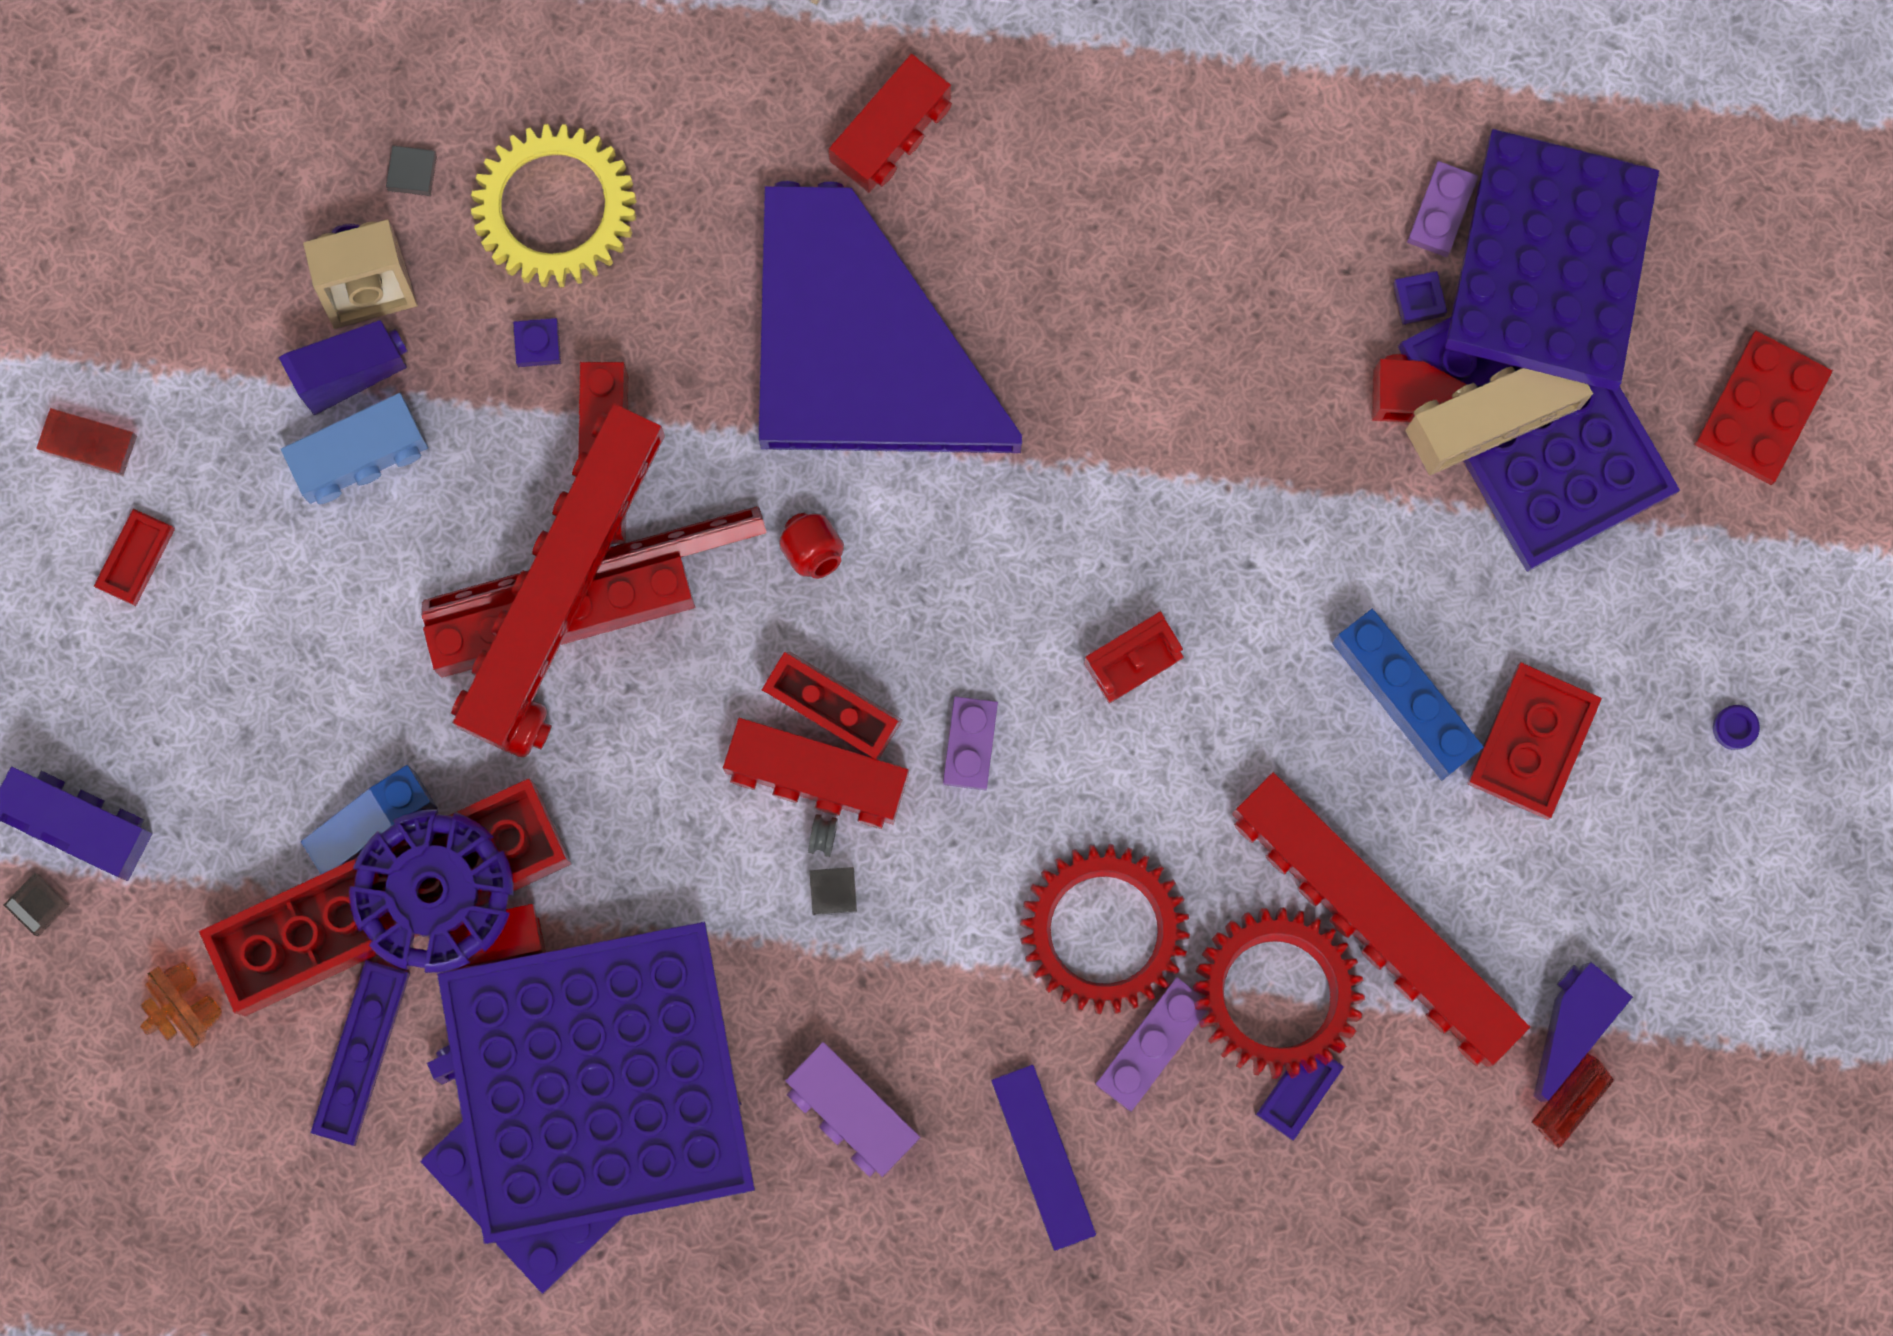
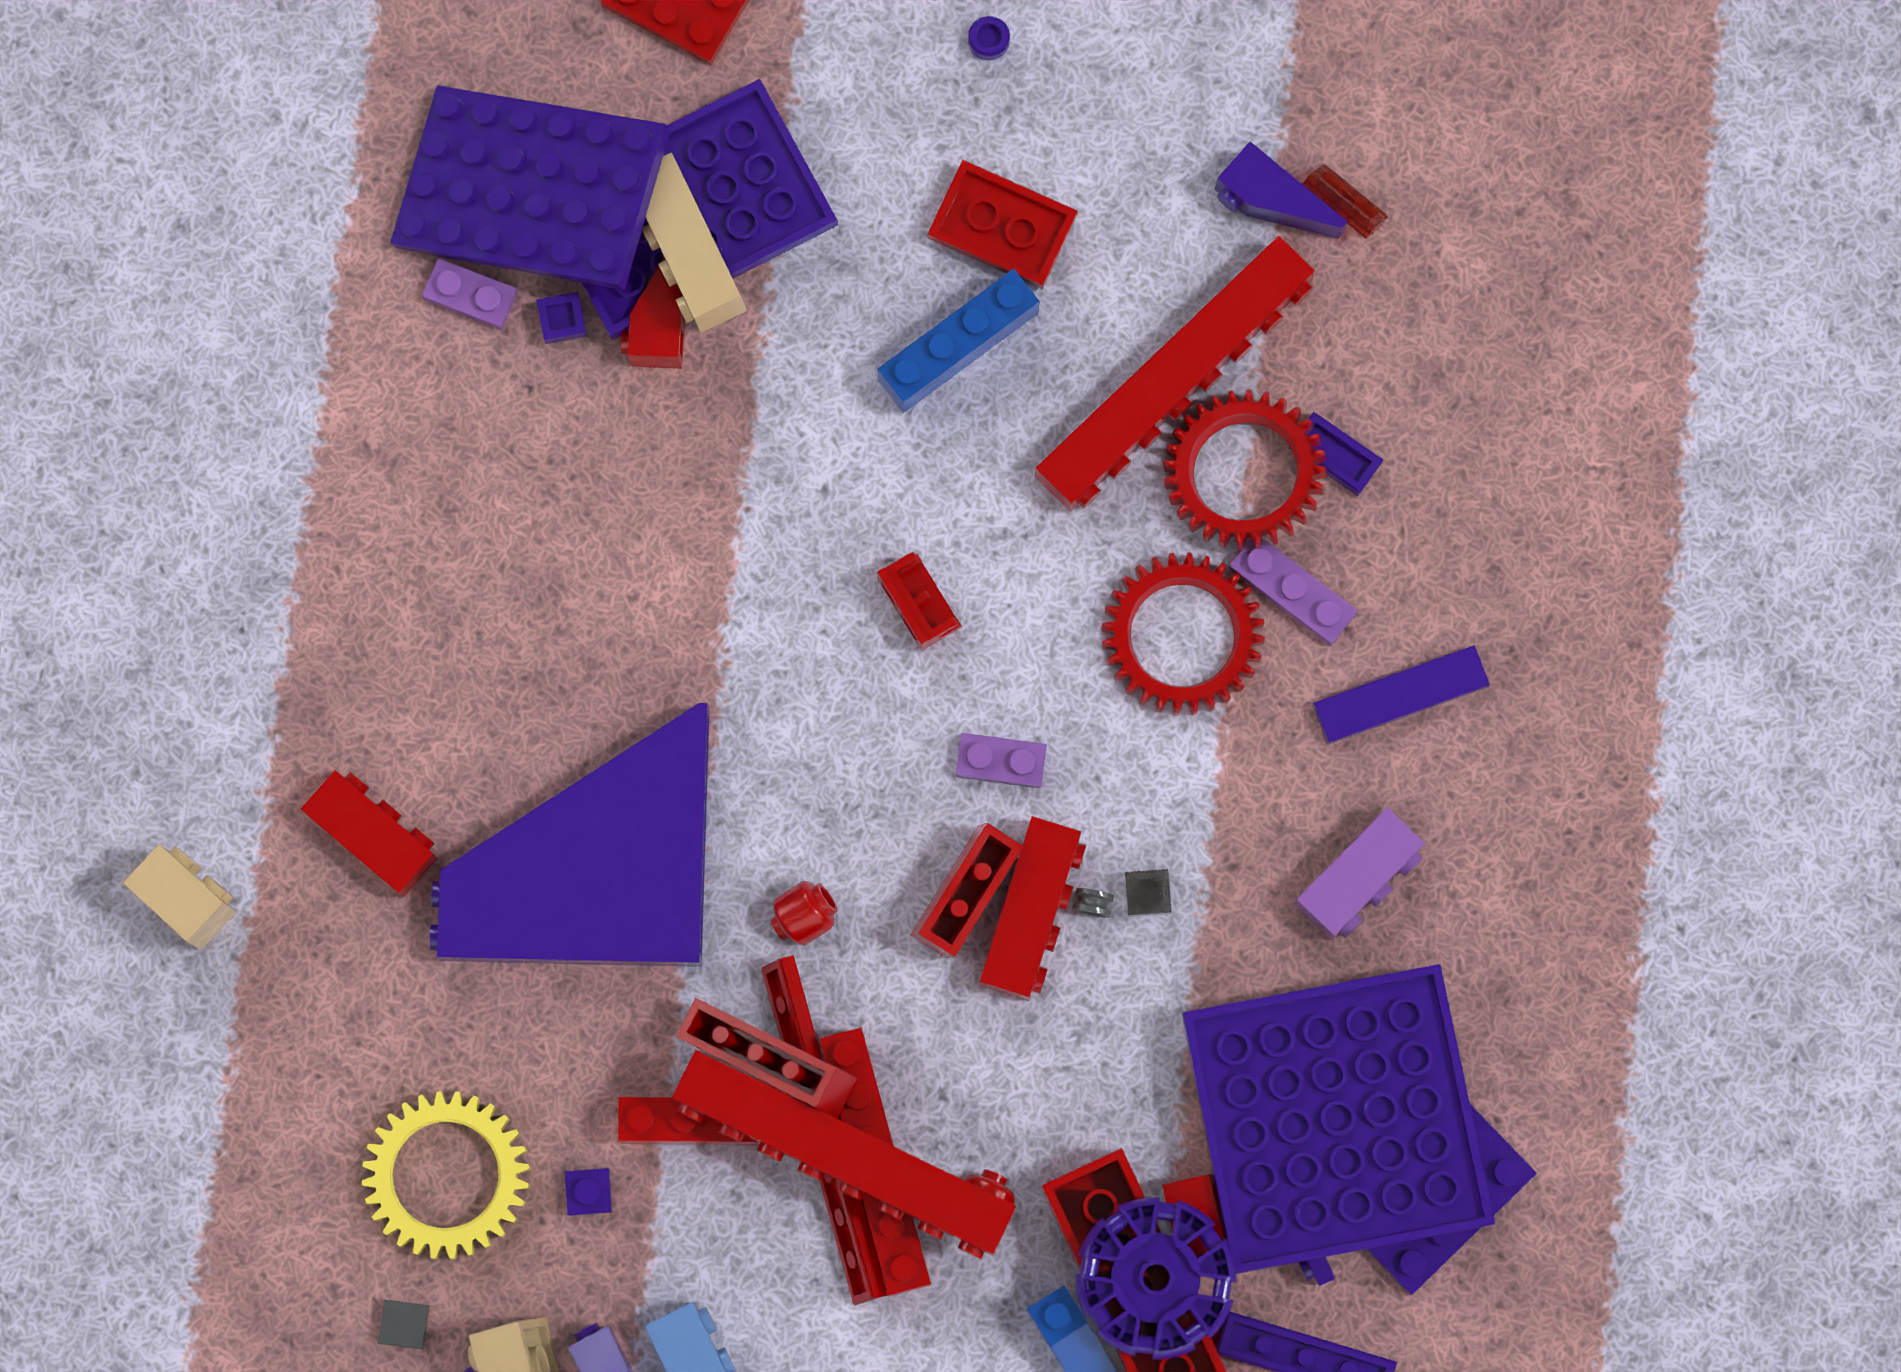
camera: 90 degrees left, 0 degrees up
none -> red brick [676,997,857,1118]

